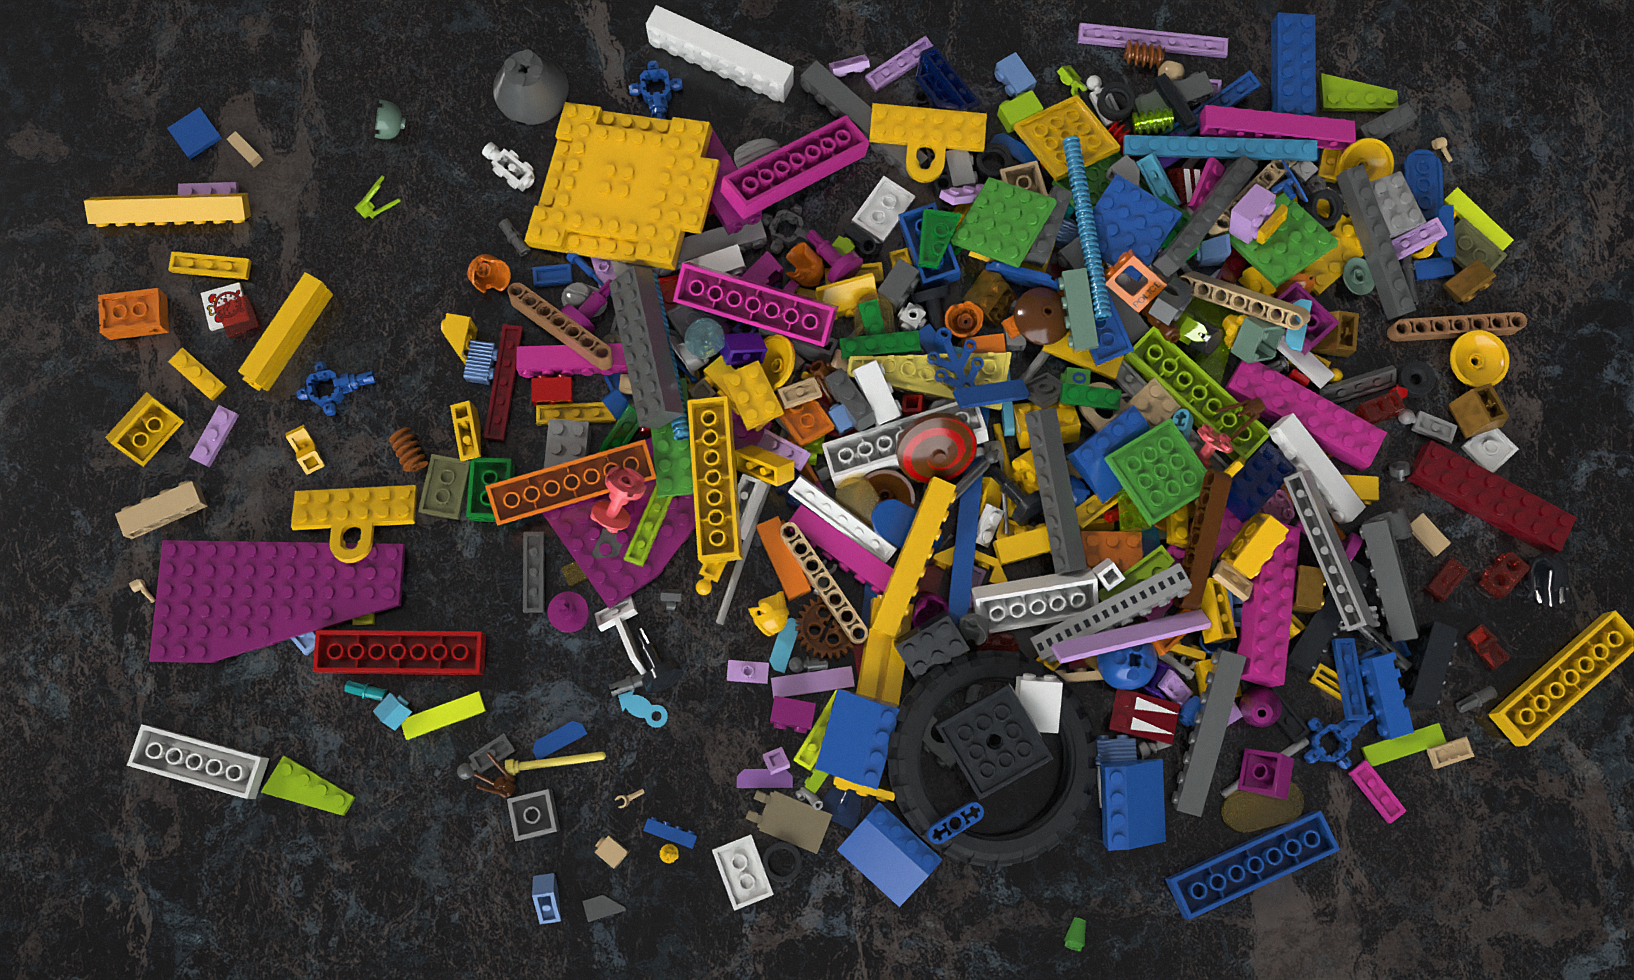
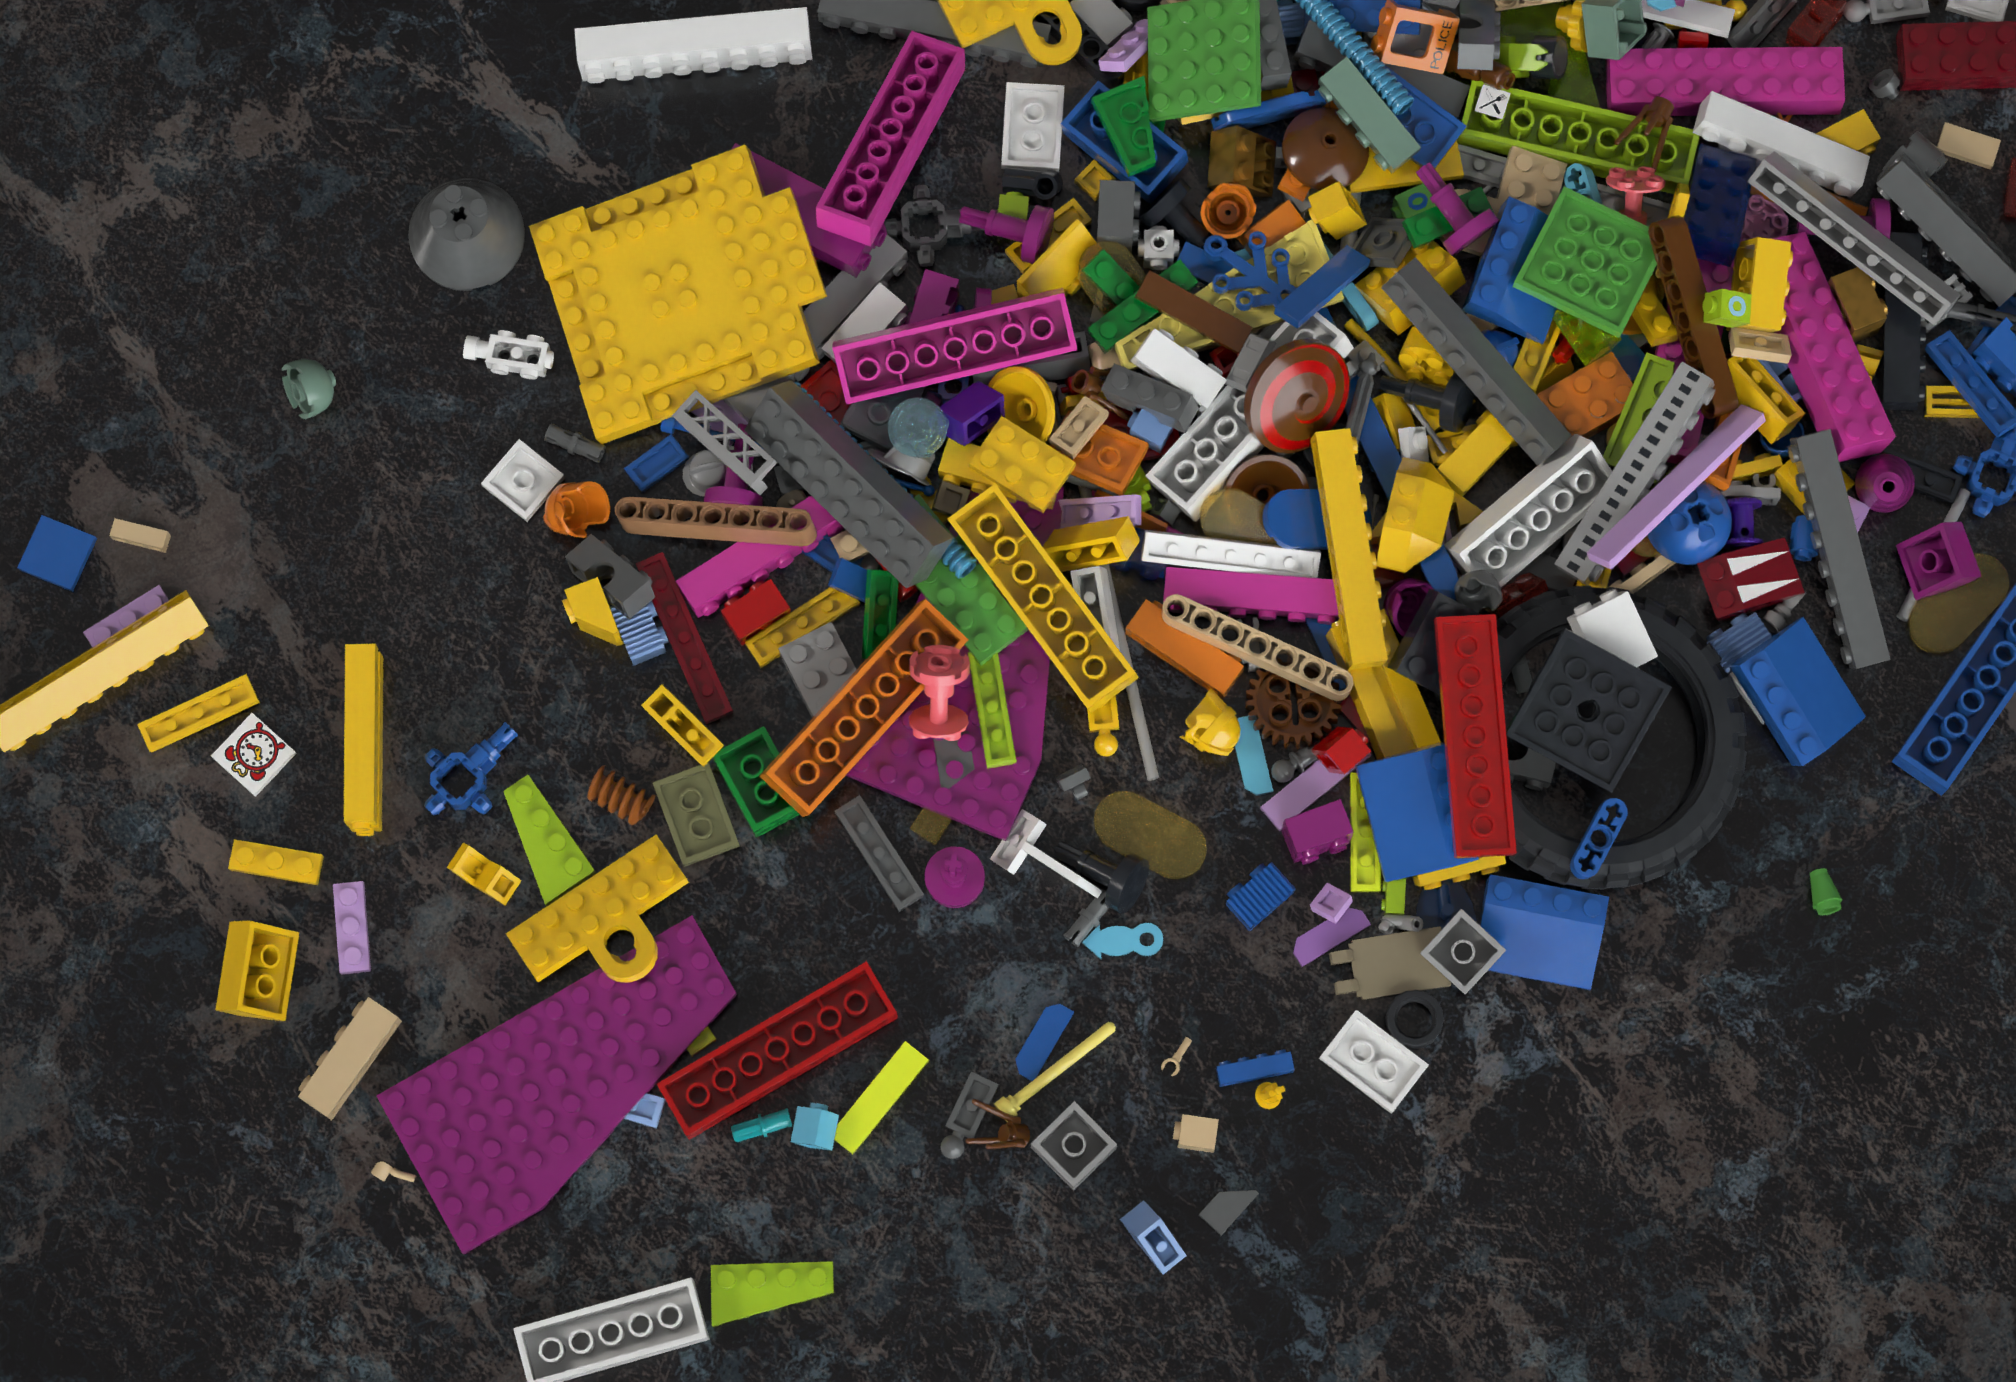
camera: 25 degrees left, 0 degrees up
orange piece [98,288,169,340] -> none
clear red piece [216,295,260,338] -> none
lime plant [354,176,401,219] -> none
blue piece [629,61,683,120] -> none
lavender plate [727,660,769,684] -> none
light grey hair [734,138,780,169] -> none
orange helmet [785,242,825,287] -> none
white brick [1092,558,1125,591] -> none
lavender plate [1157,669,1193,708] -> none
none -> white plate [481,439,565,522]
none -> lime wing [503,775,596,906]
none -> dark grey arch [565,534,655,620]
none -> light grey fence [672,390,777,495]
none -> clear yellow tile [1094,791,1207,879]
none -> reddish brown tile [1134,270,1253,354]
none -> light grey tile [1225,332,1277,393]
none -> blue brick [1226,862,1296,931]
none -> yellow brick [1308,181,1367,240]
none -> red brick [1311,727,1371,775]
none -> yellow wedge [1376,457,1455,573]
none -> magenta piece [1416,162,1499,256]
none -> light grey brick [1420,909,1506,994]
none -> red plate [1434,614,1517,858]
none -> white sticker [1474,84,1511,119]
none -> lime brick [1702,289,1752,328]

